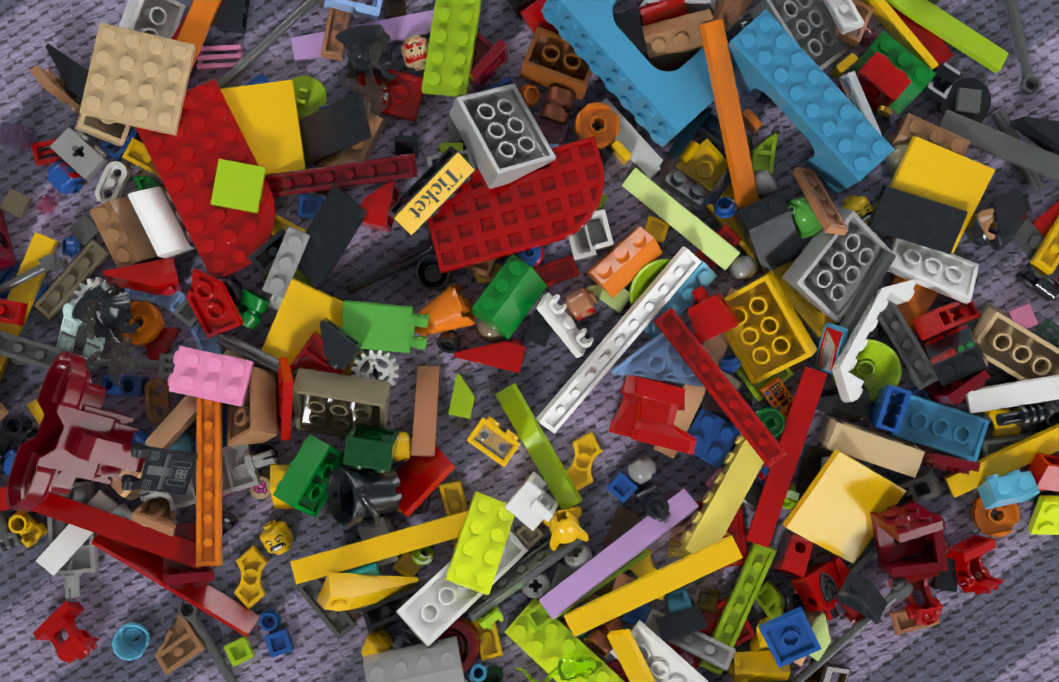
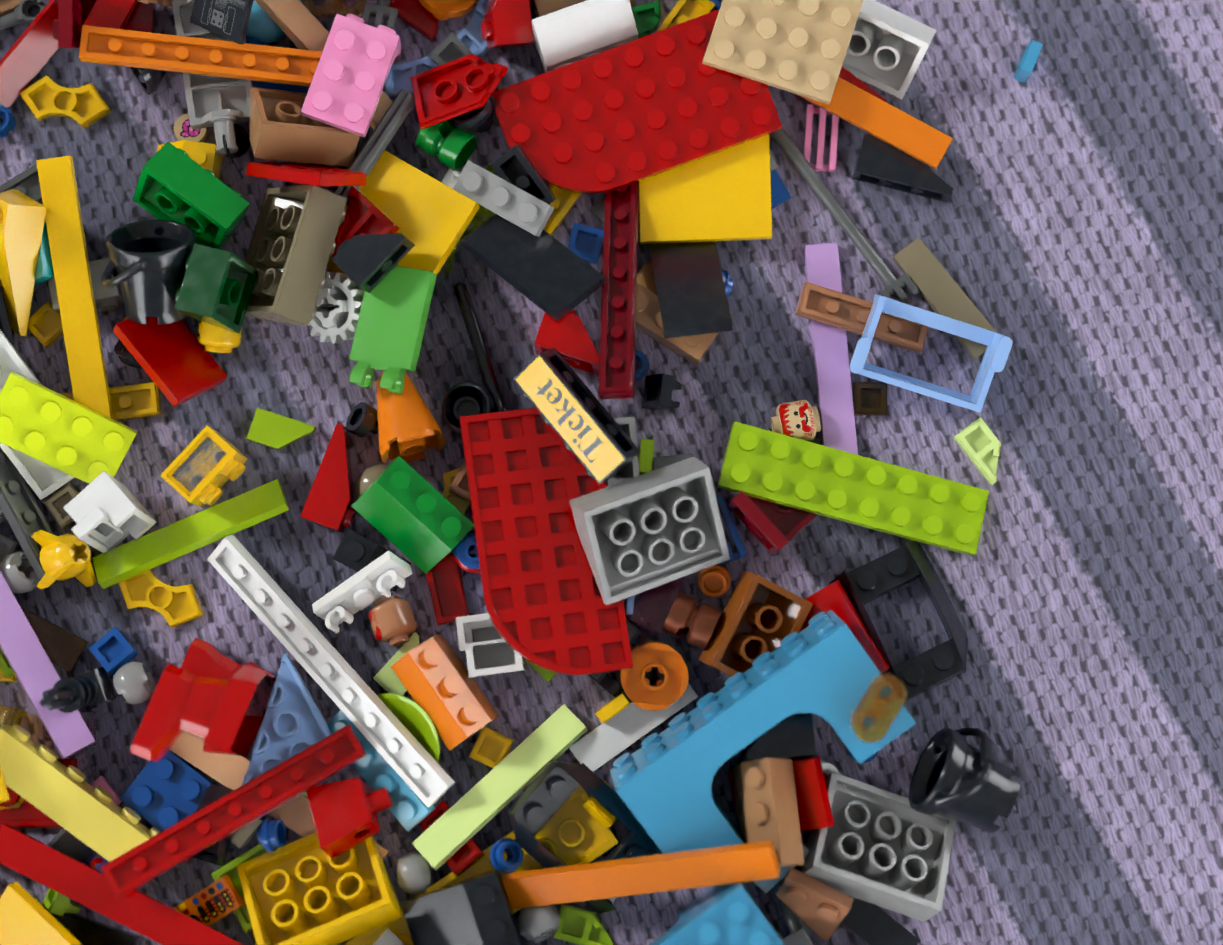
camera: 100 degrees right, 5 degrees down
lime tile [211,159,266,213] -> none
yellow head [260,520,294,555] -> none
lime piece [292,76,327,120] -> none
helmet [335,24,396,119] -> none
red tile [354,69,424,122] -> none
nougat tile [411,365,440,457] -> none
lime plate [412,546,434,566] -> none
orange tile [742,108,763,134] -> none
green wheel [754,408,785,438] -> none

